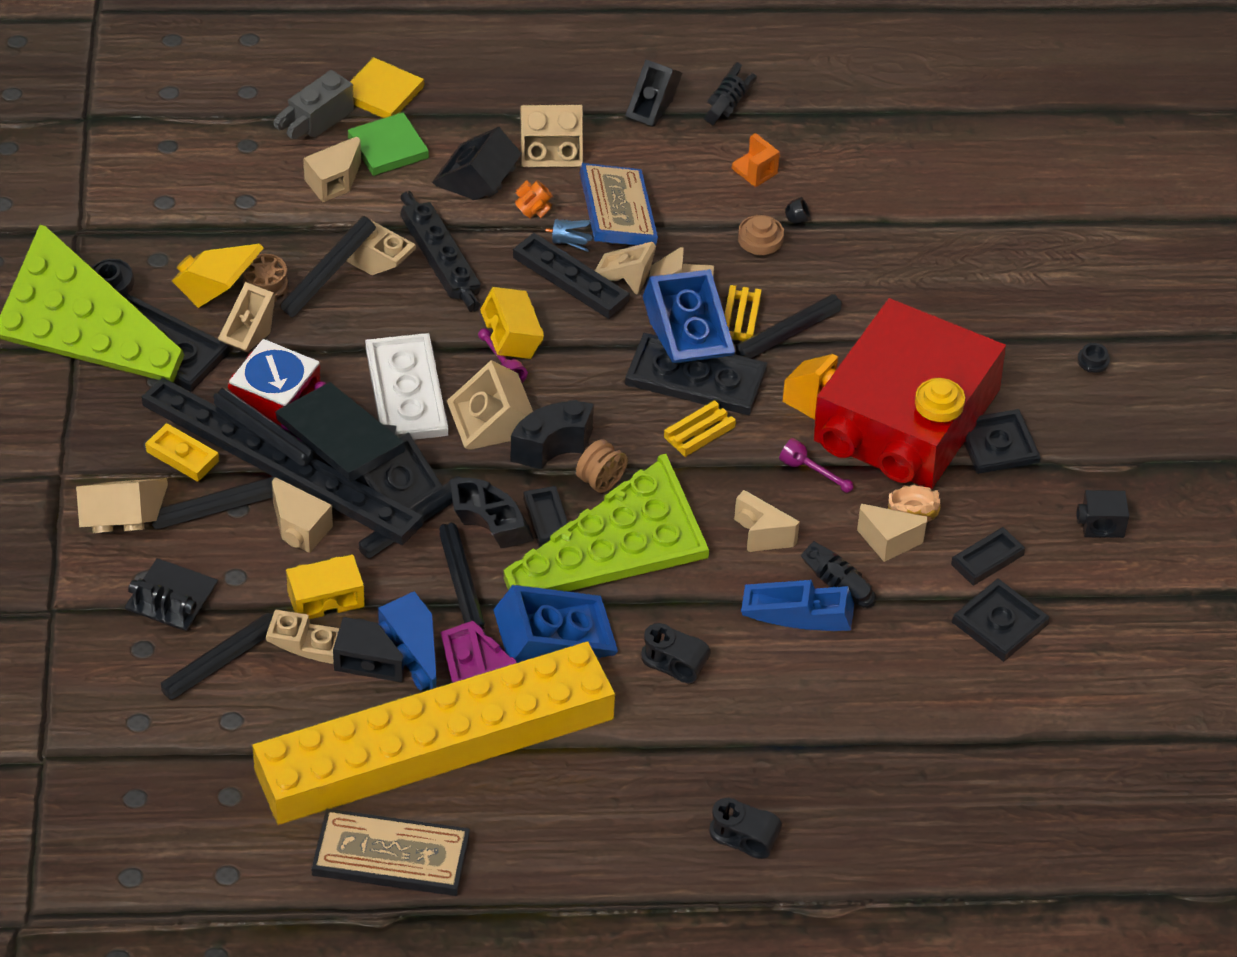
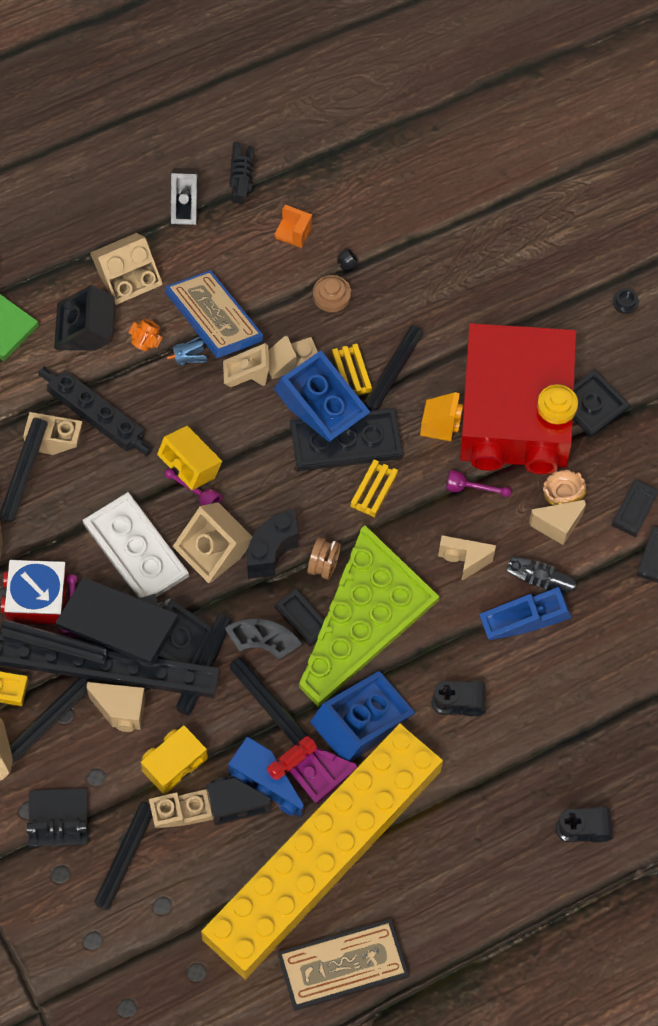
camera: 25 degrees left, 15 degrees up
black plate [513,233,630,319] -> none
none -> red axle [267,736,317,781]

